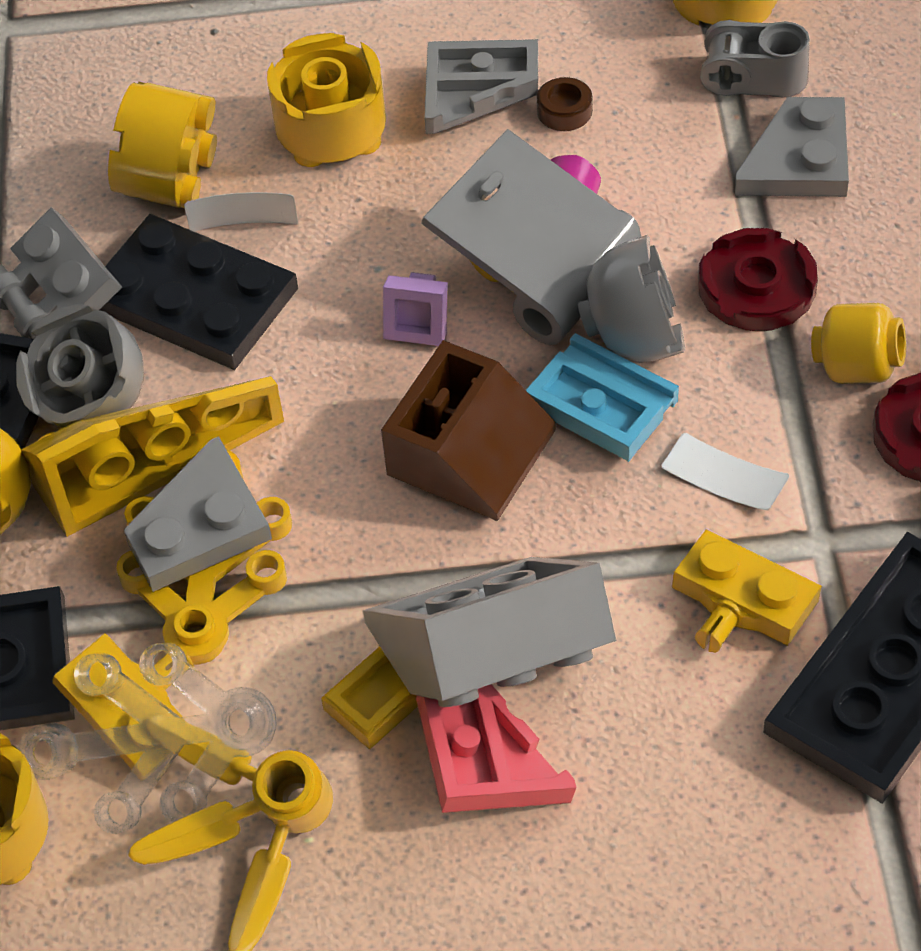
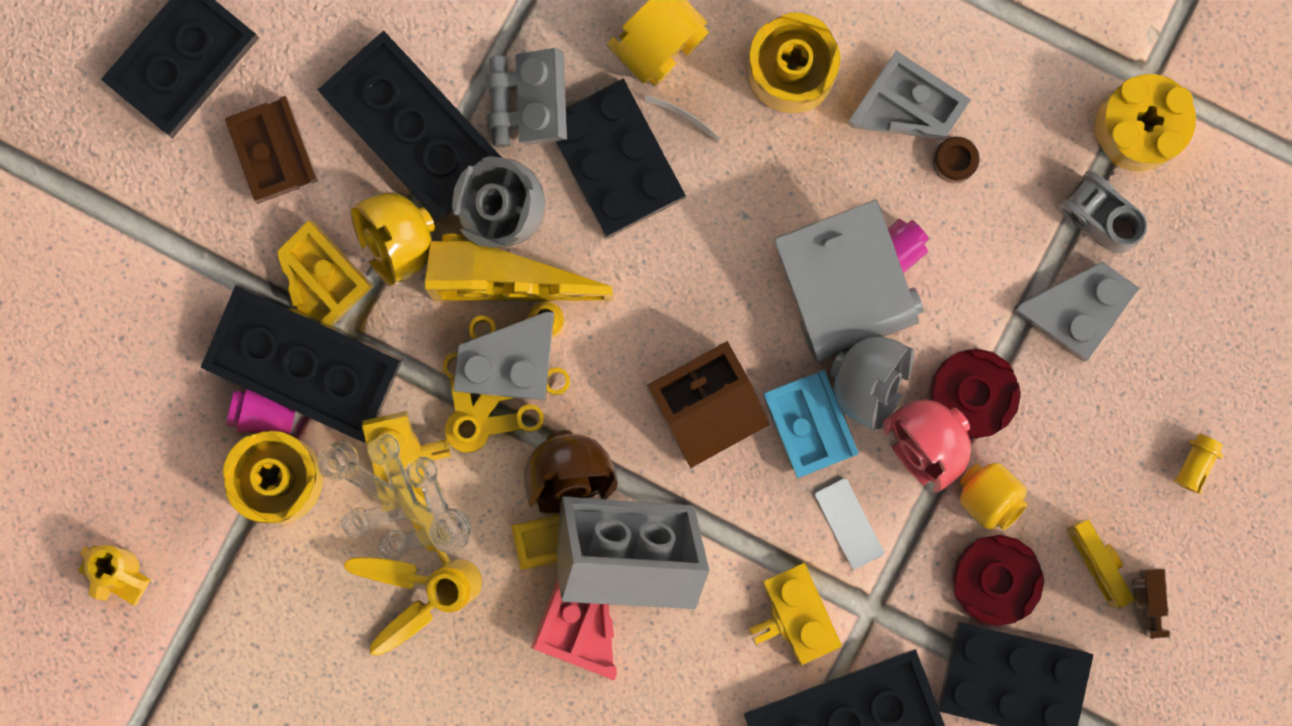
camera: 30 degrees right, 30 degrees up
lavender tile [383,272,448,346] -> none
none -> reddish brown cylinder [524,430,618,513]
none -> coral cylinder [883,399,971,493]

